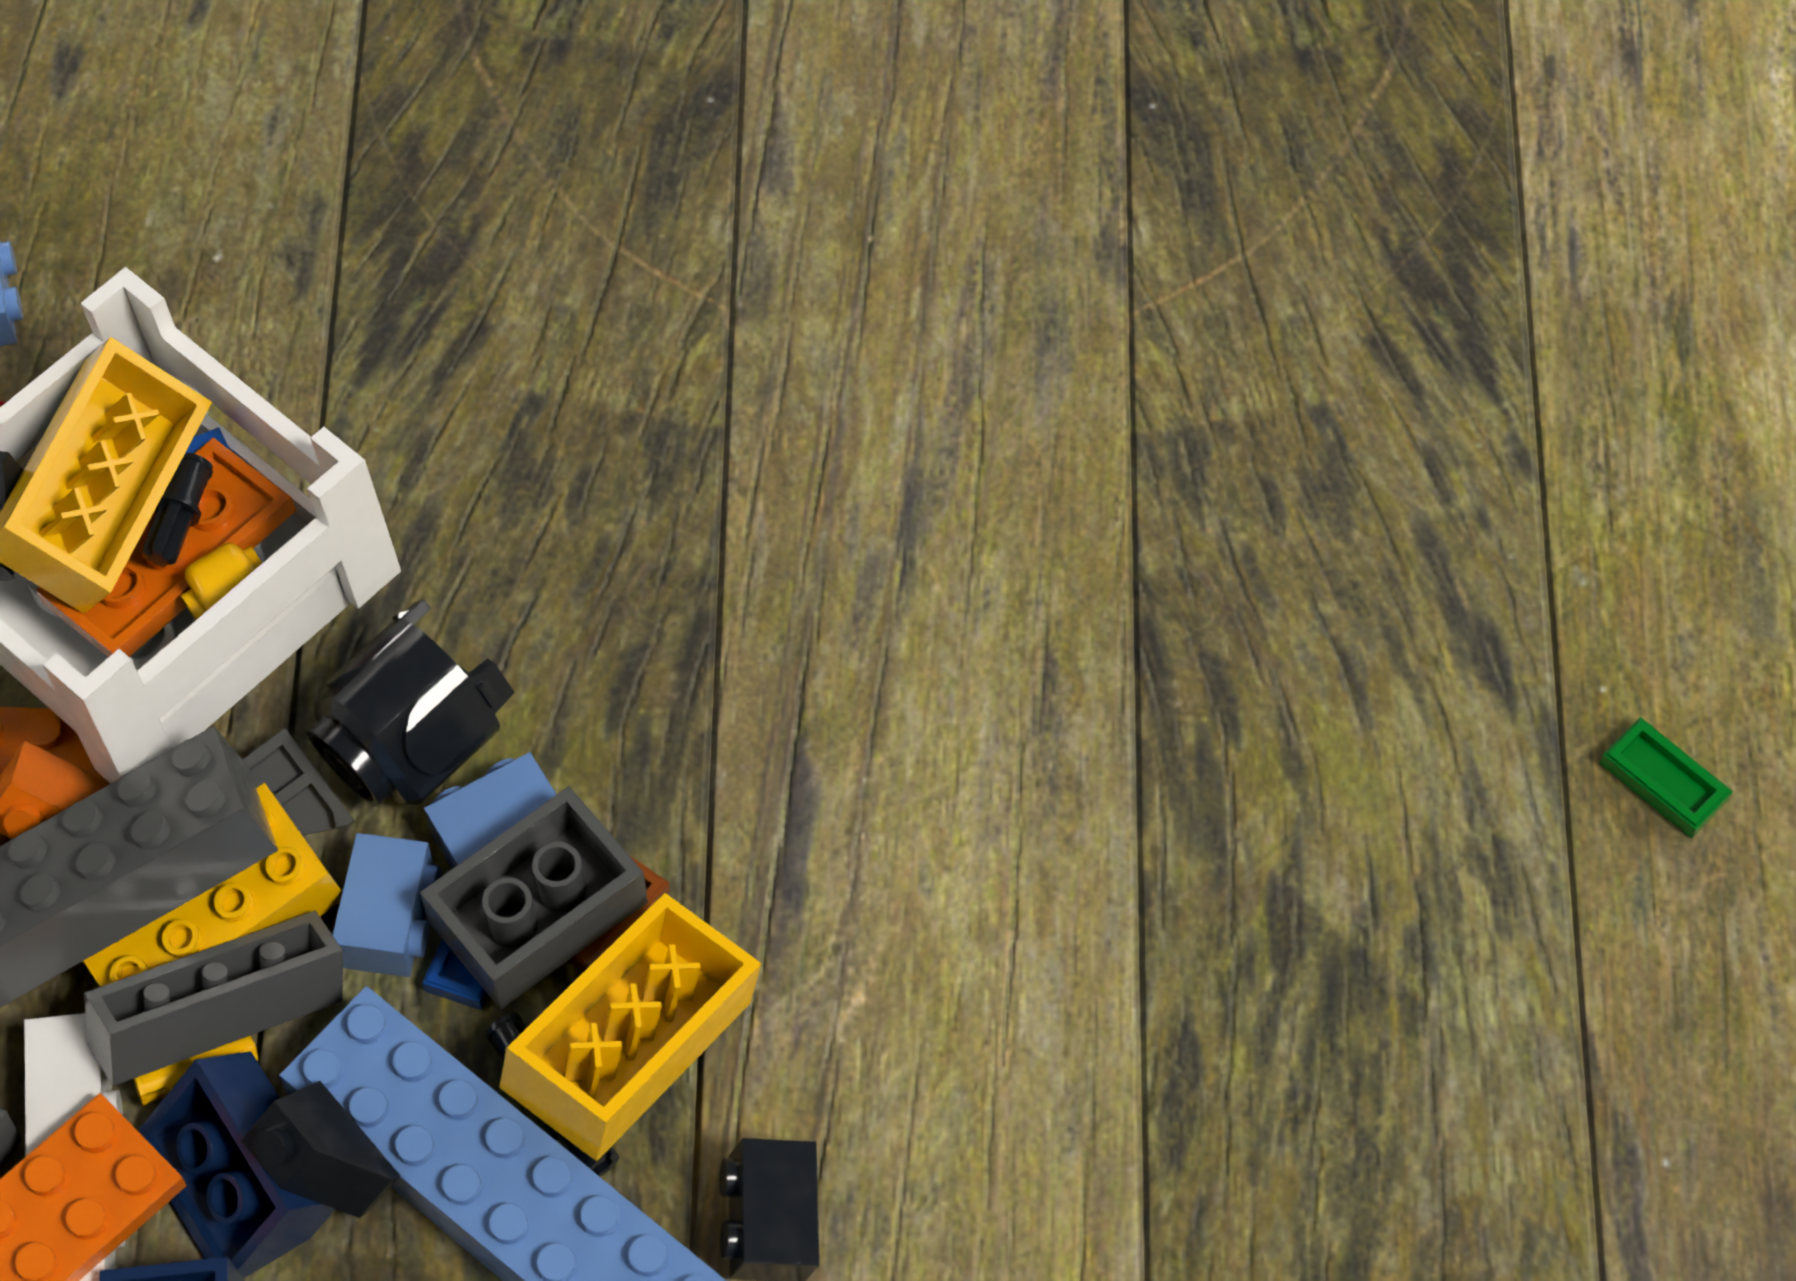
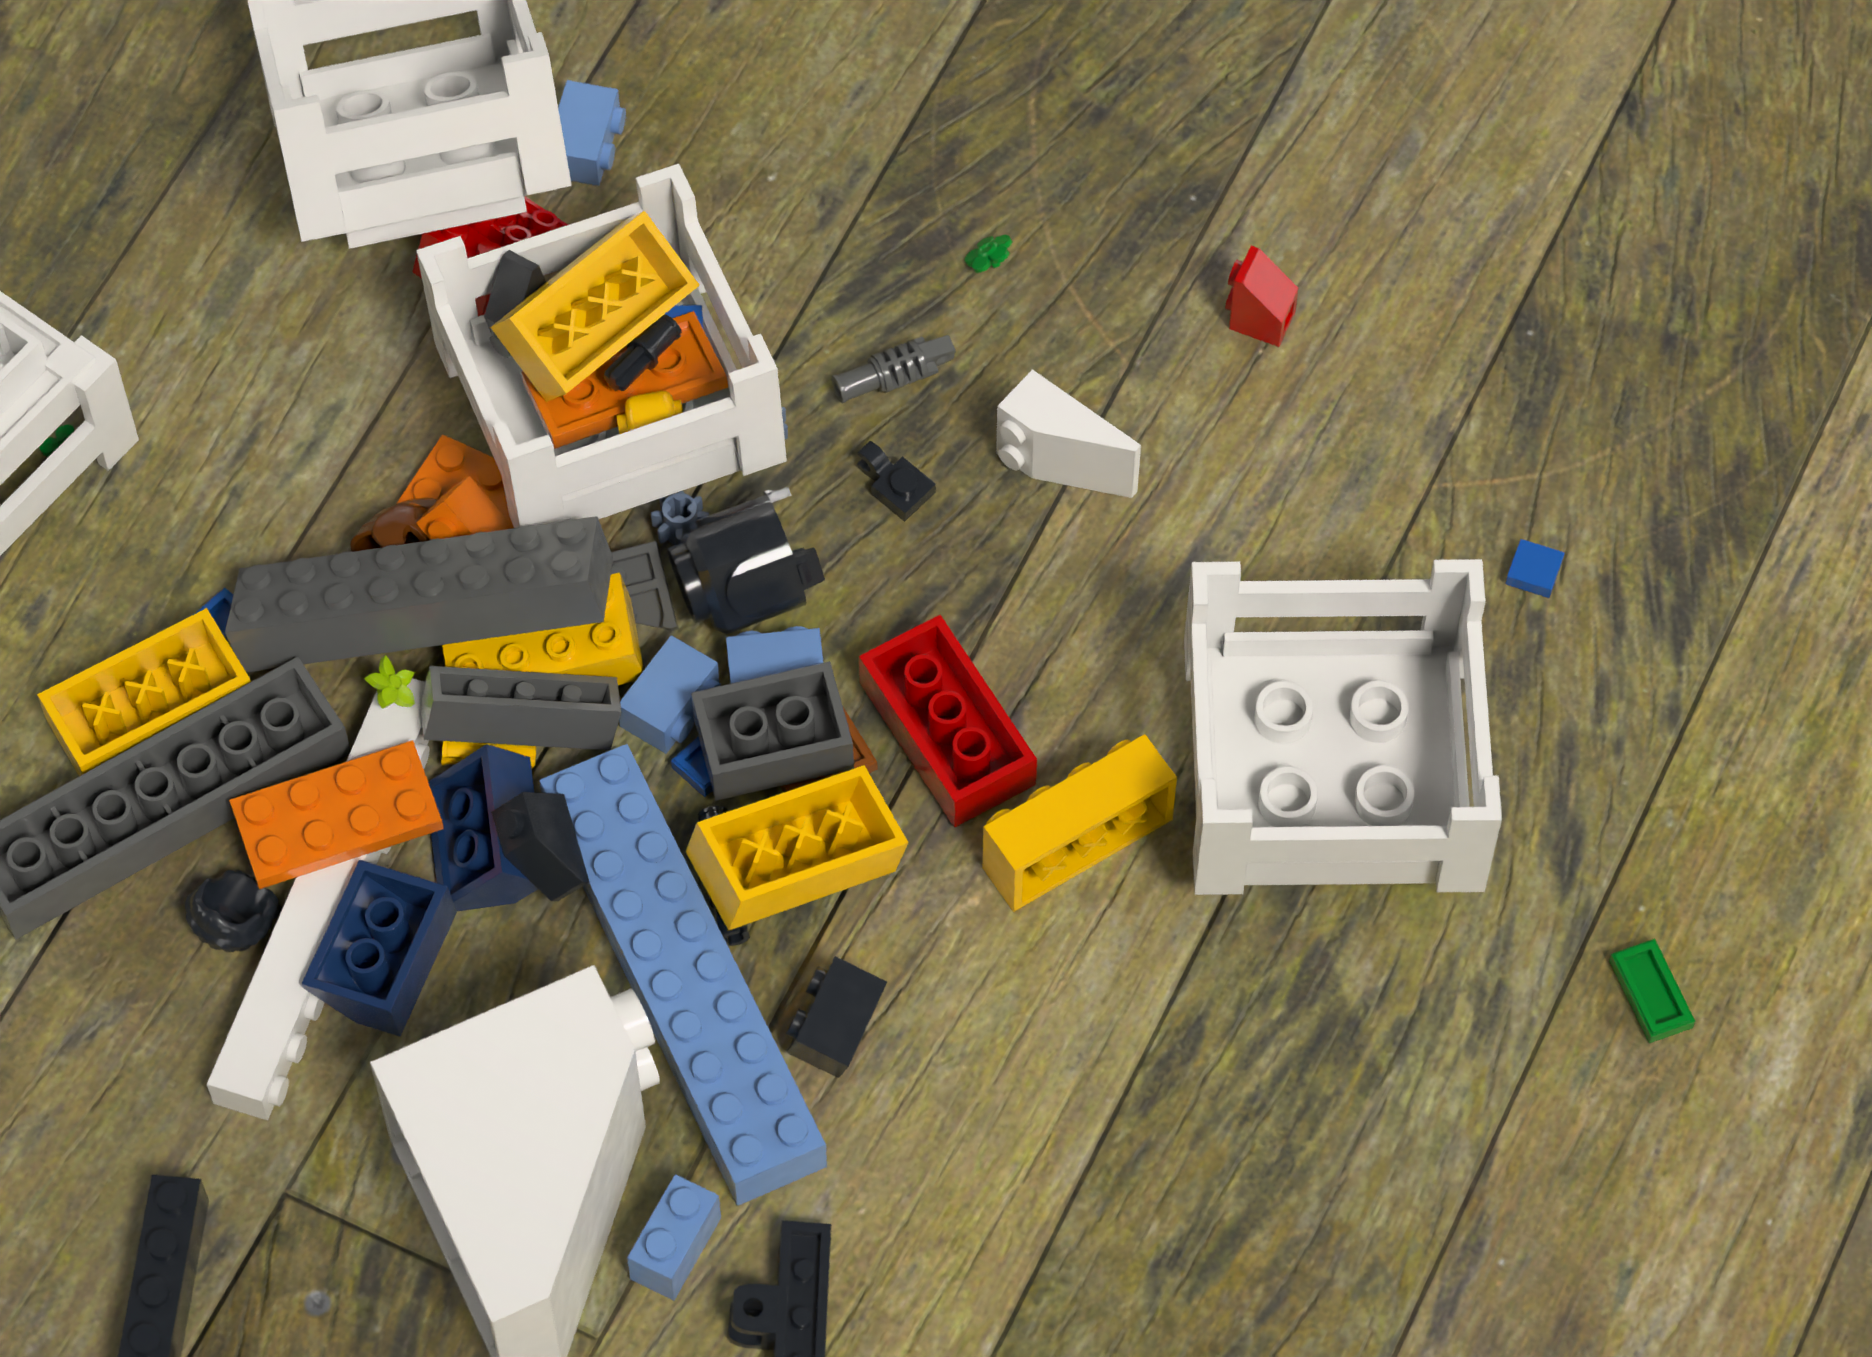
camera: 25 degrees right, 0 degrees up
none -> lime plant [364,655,415,709]
none -> sand blue gear [651,491,709,545]
none -> dark grey hinge [831,335,955,403]
none -> black plate [857,441,936,522]
none -> red brick [859,614,1037,828]
none -> green plant [965,235,1013,273]
none -> yellow brick [982,734,1177,912]
none -> white slope [996,369,1141,498]
none -> white piece [1184,559,1502,895]
none -> red slope [1225,245,1299,347]
none -> blue tile [1505,539,1565,598]

